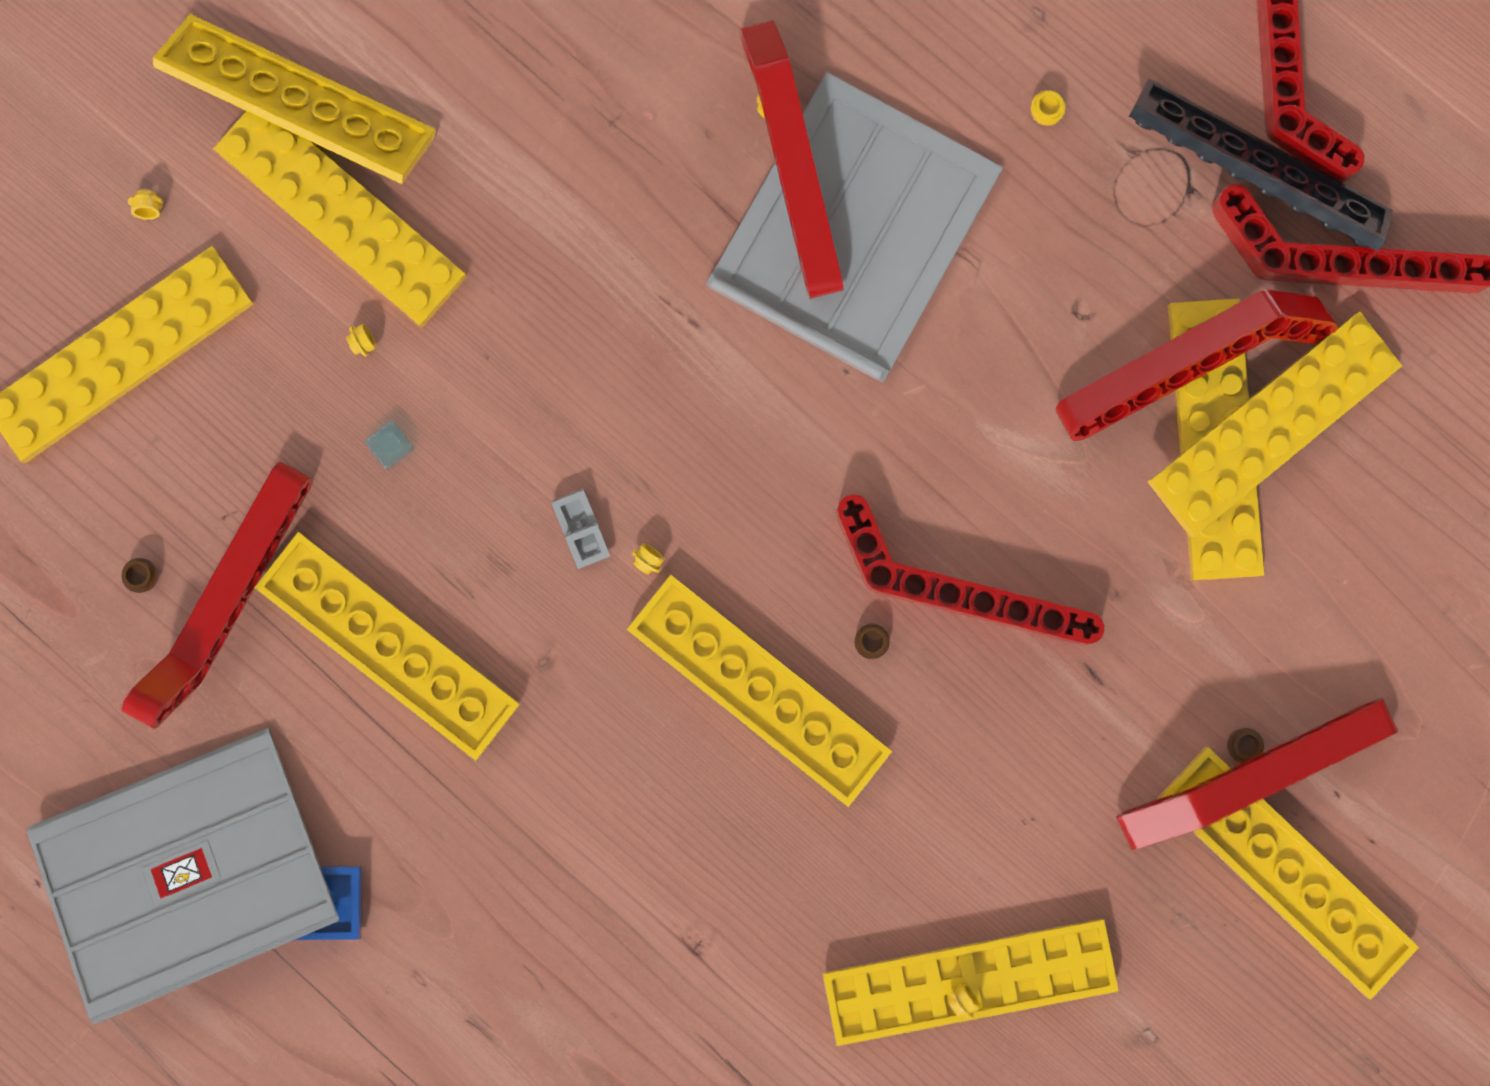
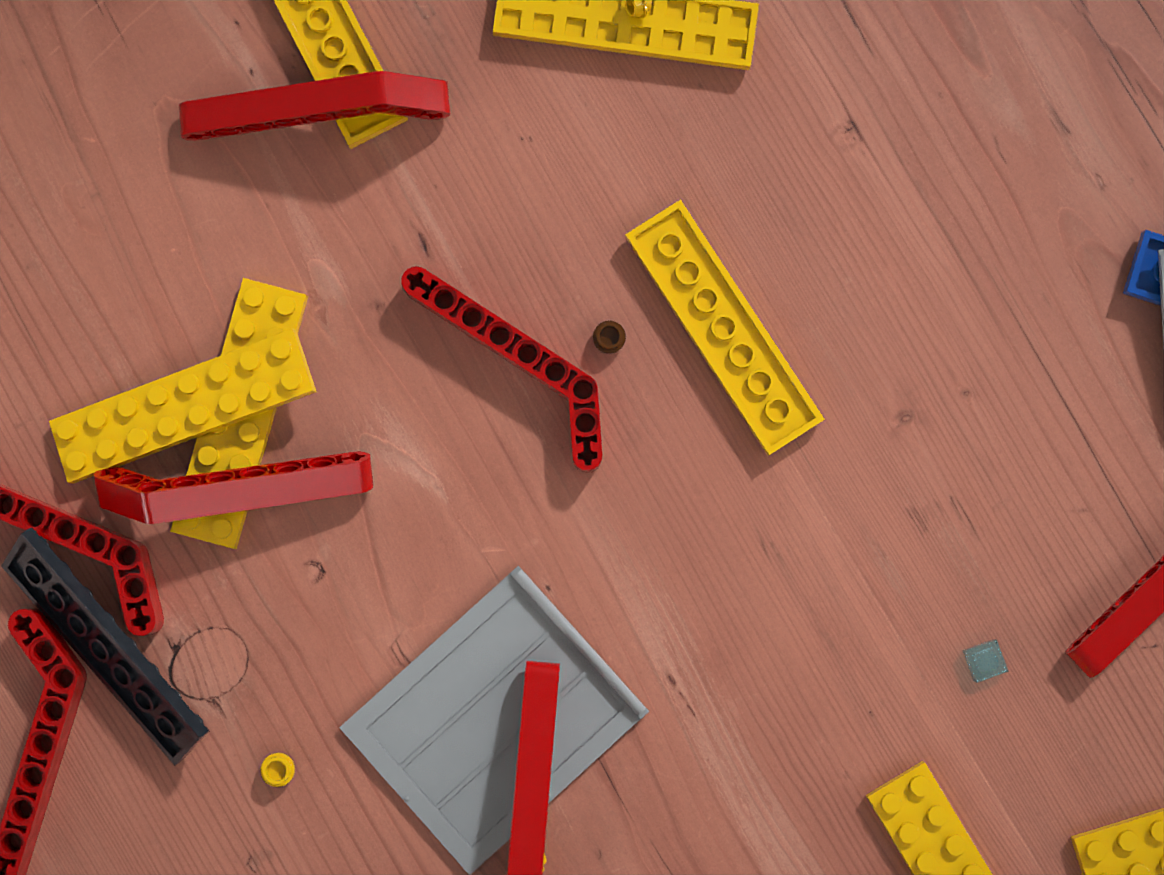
camera: 165 degrees left, 0 degrees up
yellow plate [254,532,521,761] -> none
yellow plate [346,324,377,357] -> none
light grey slope [551,488,610,569] -> none
yellow plate [632,543,665,575] -> none
reddish brown plate [1227,728,1264,763] -> none

